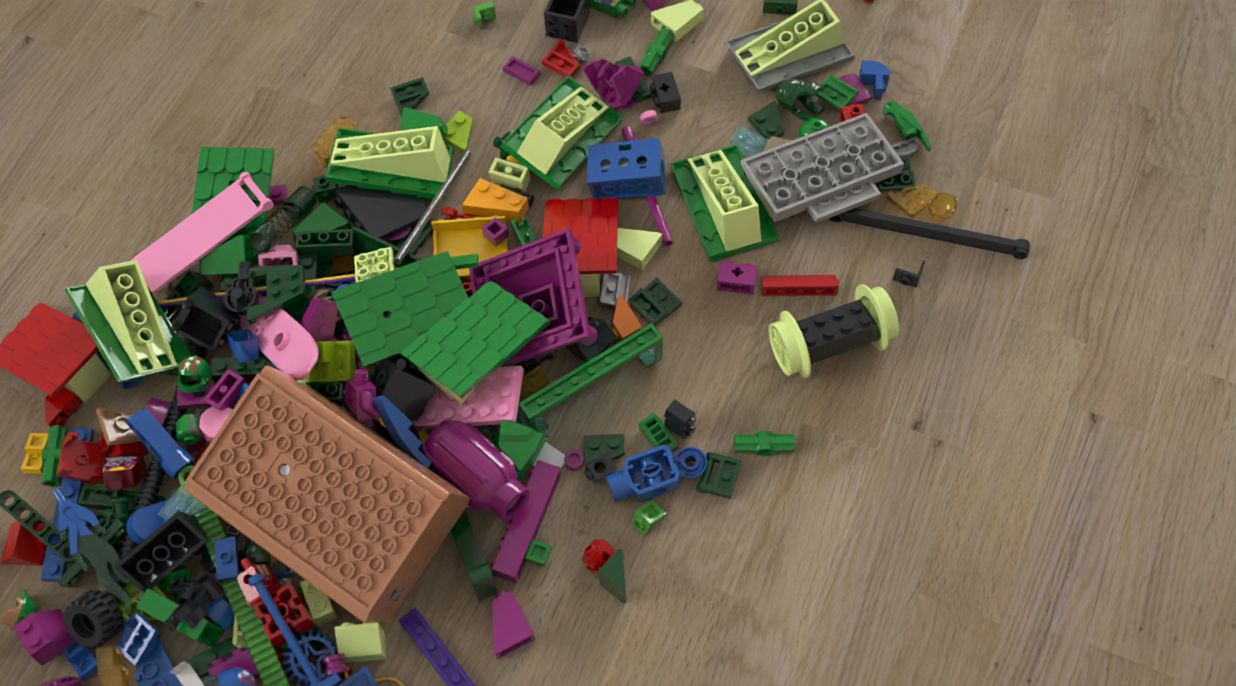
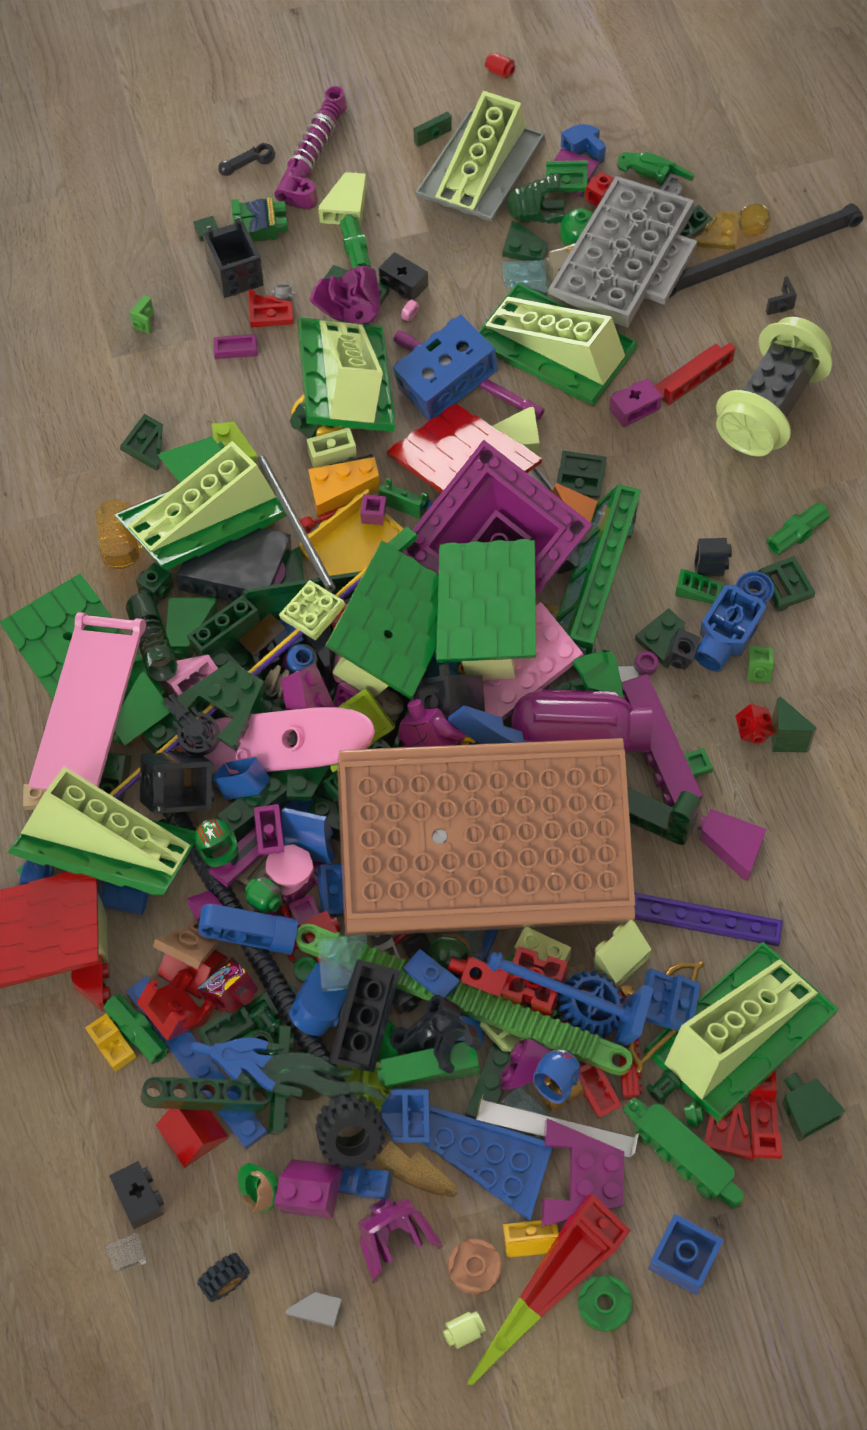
camera: 40 degrees left, 0 degrees up
magenta wheel [323,653,347,676] -> none

